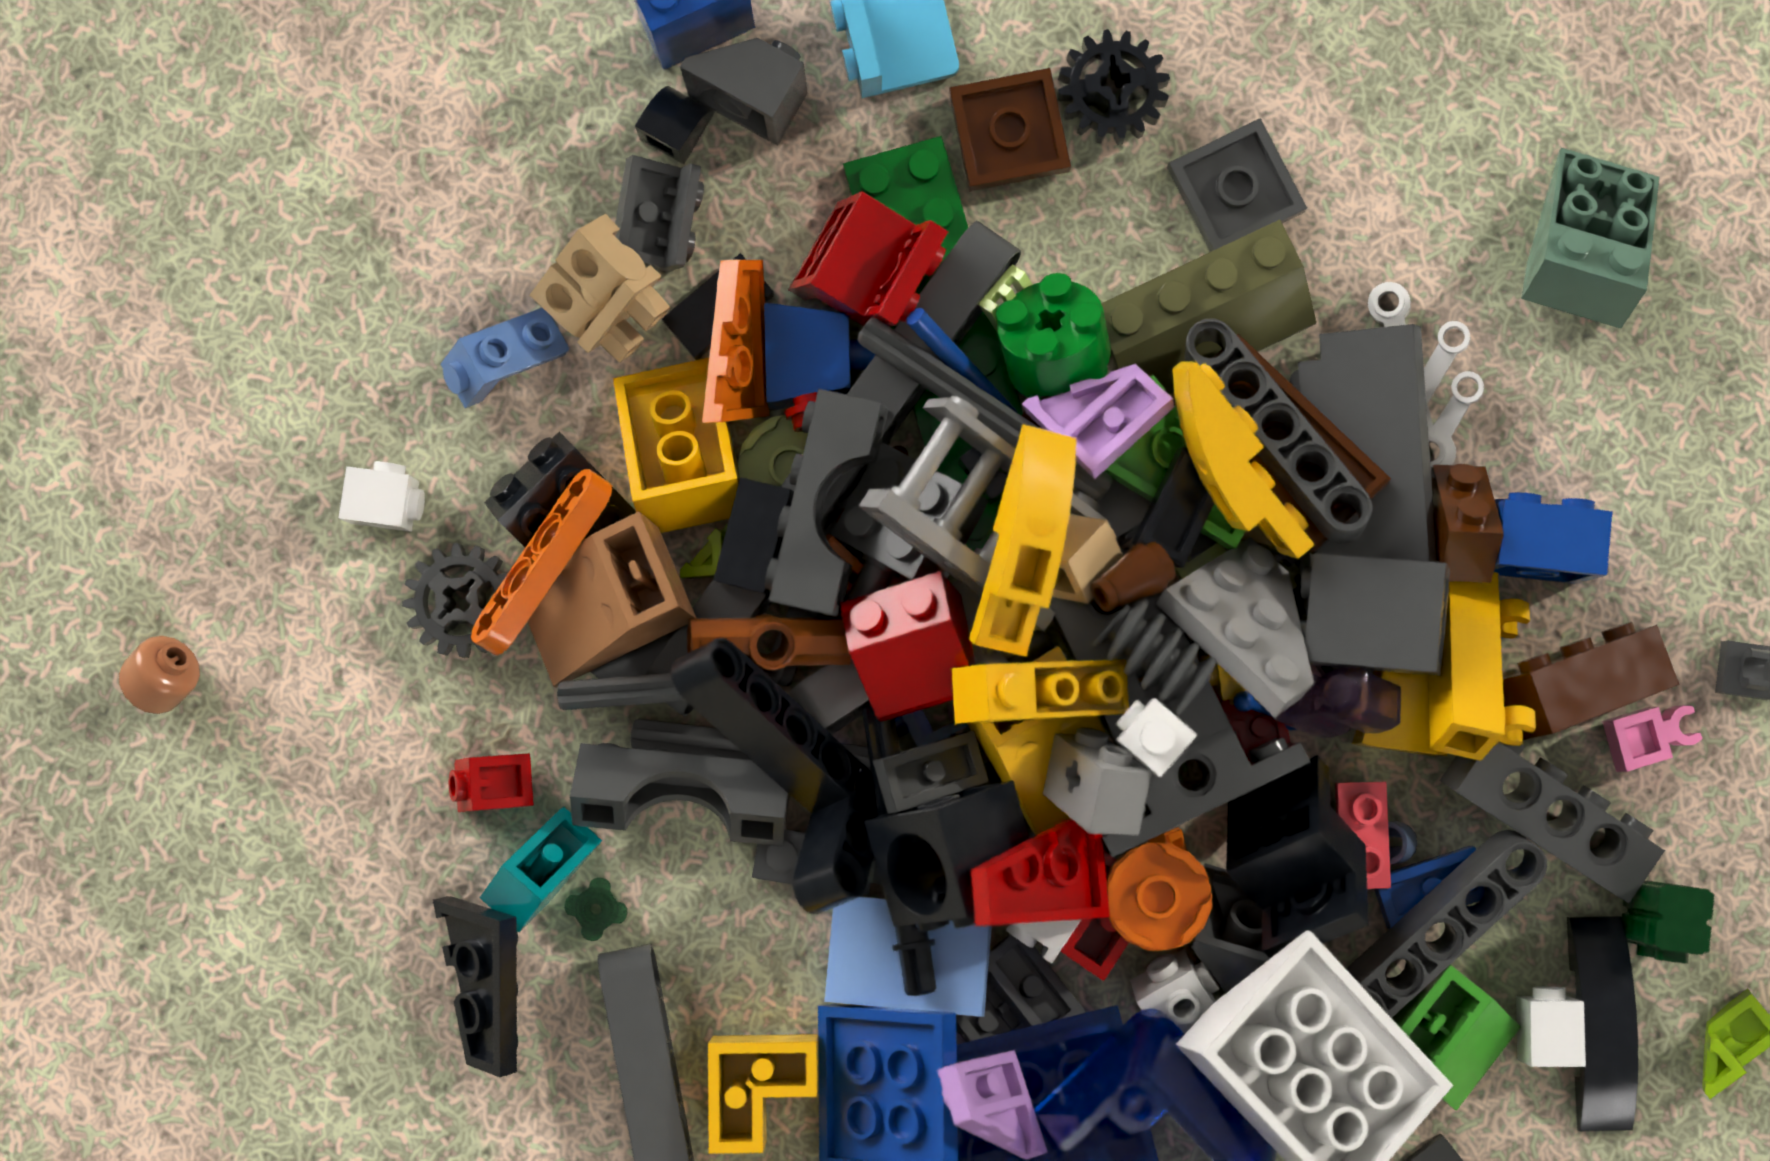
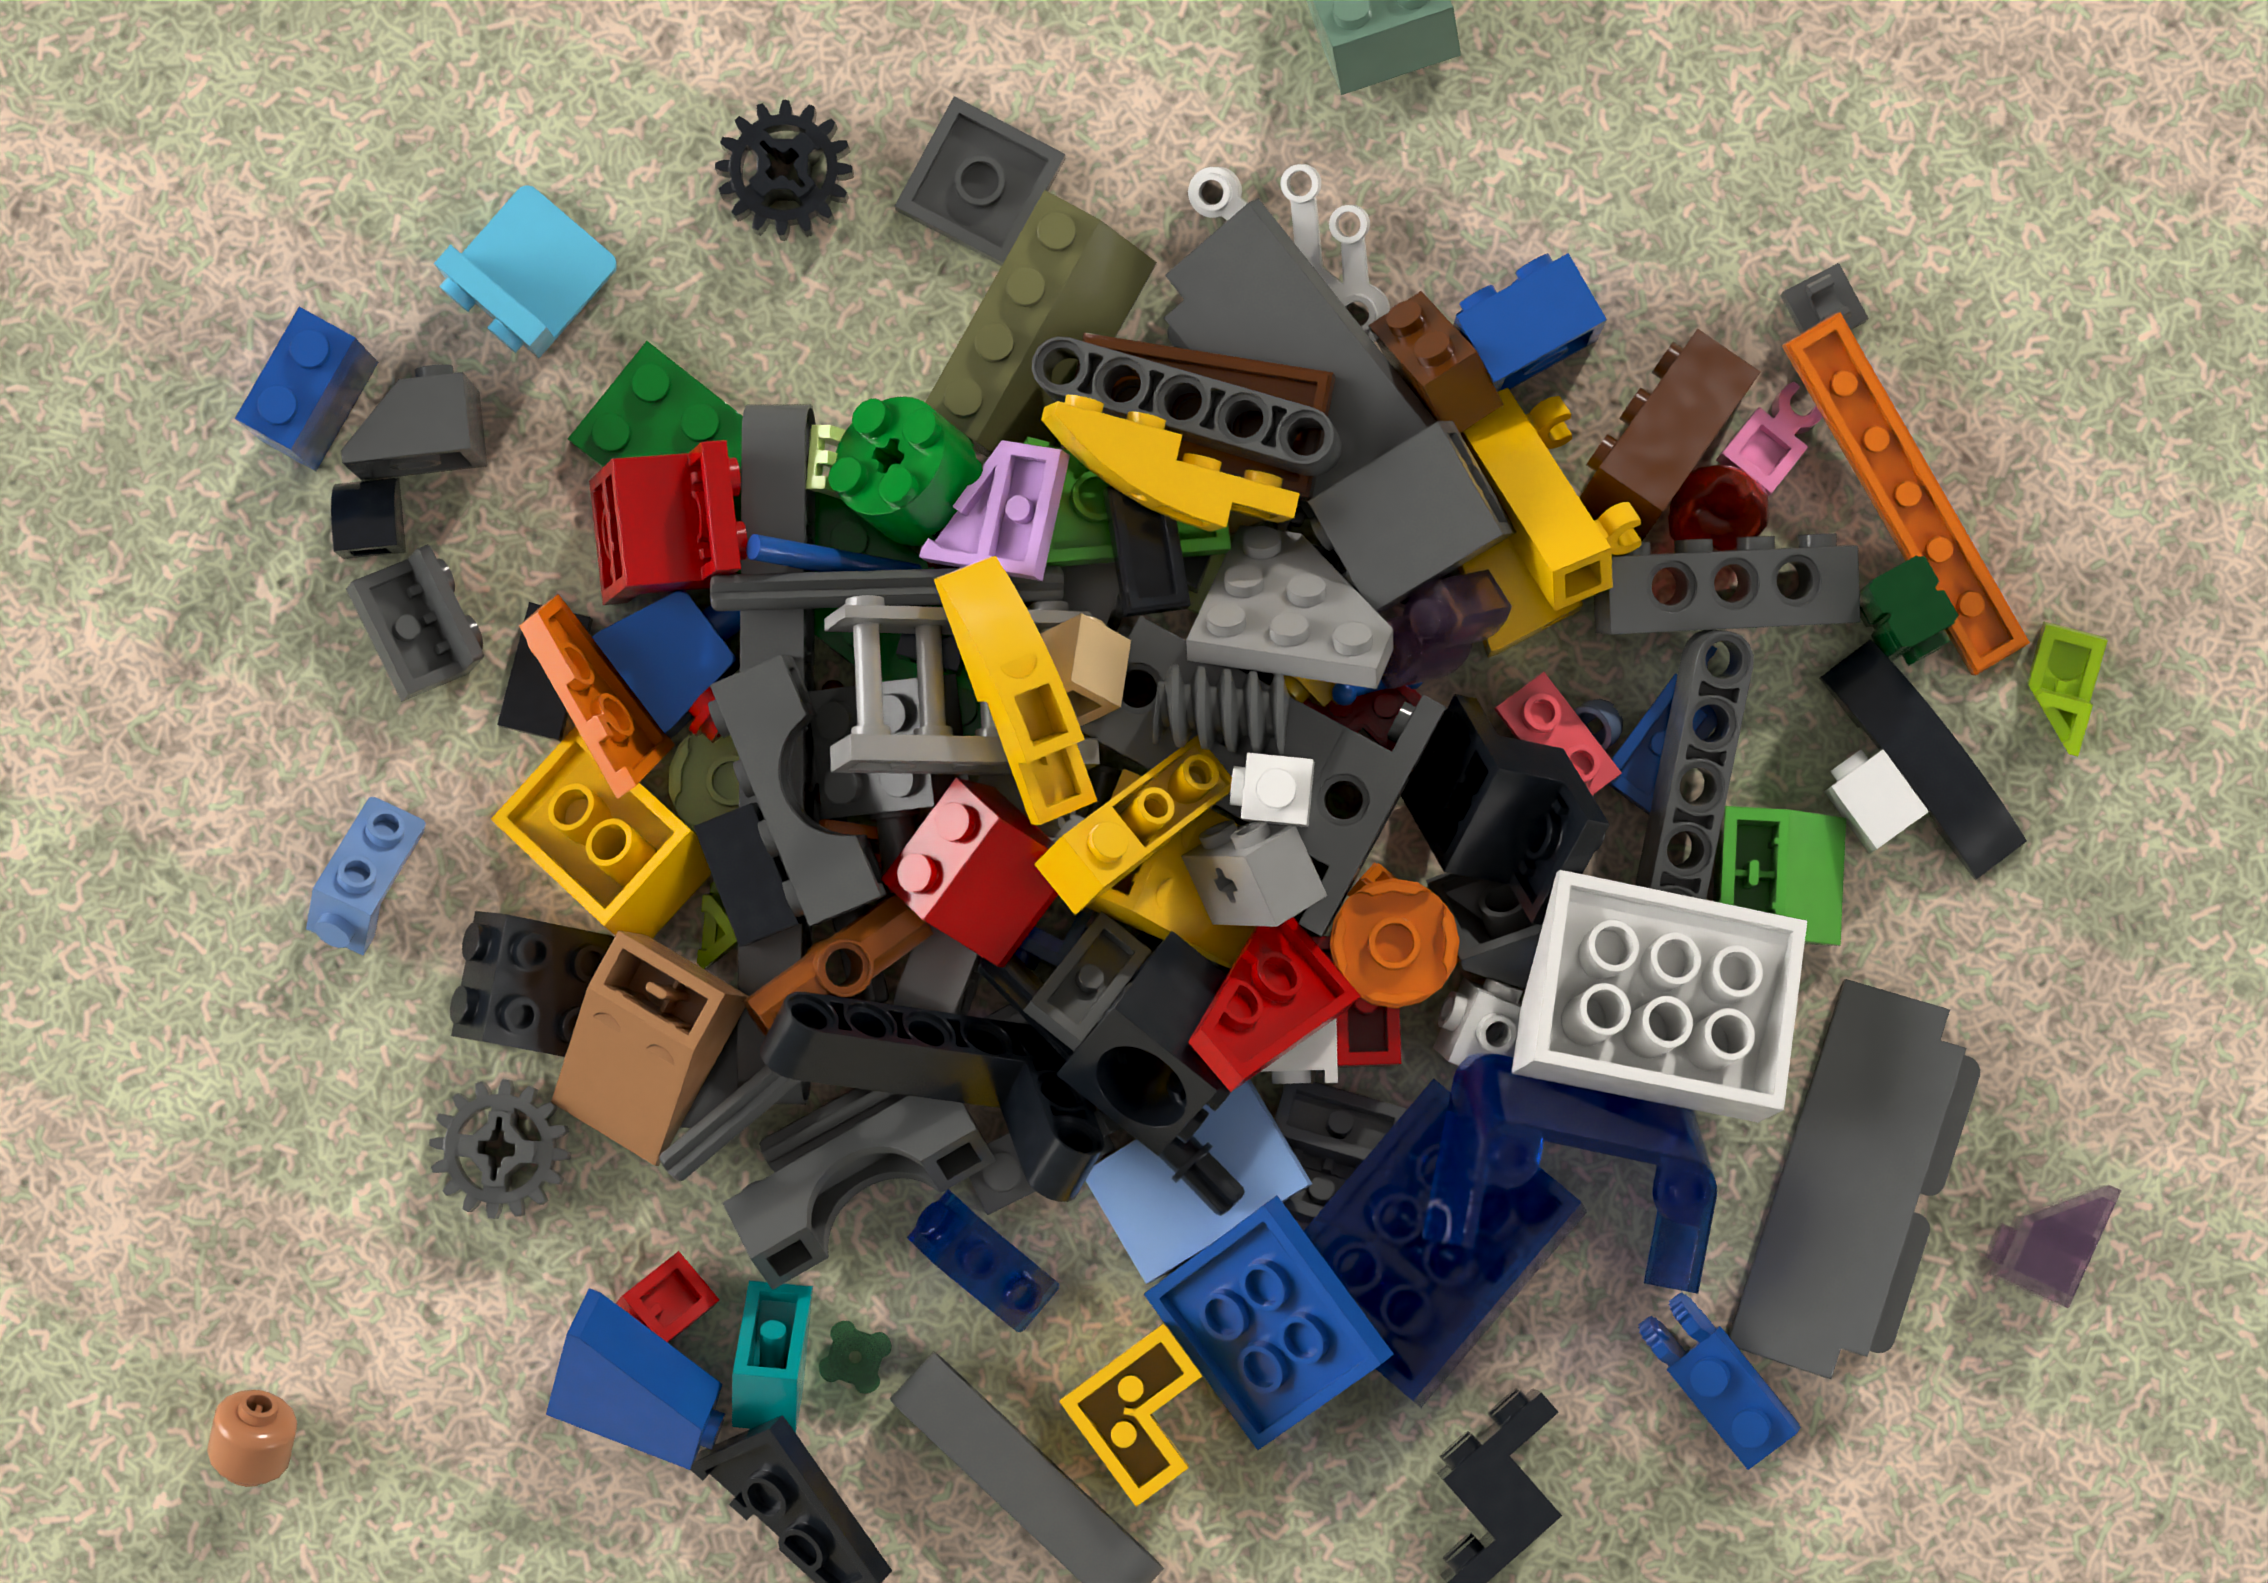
camera: 30 degrees left, 0 degrees up
white brick [338,461,425,532] -> none
orange beam [471,469,612,656] -> none
tan hips [529,213,671,363] -> none
lavender wing [938,1050,1048,1160] -> none
reddish brown plate [949,68,1071,192] -> none
reddish brown cone [1090,541,1175,612] -> none
none -> blue slope [546,1288,726,1470]
none -> clear blue bracket [907,1189,1059,1332]
none -> clear red hair [1668,465,1770,551]
none -> orange tile [1782,312,2030,676]

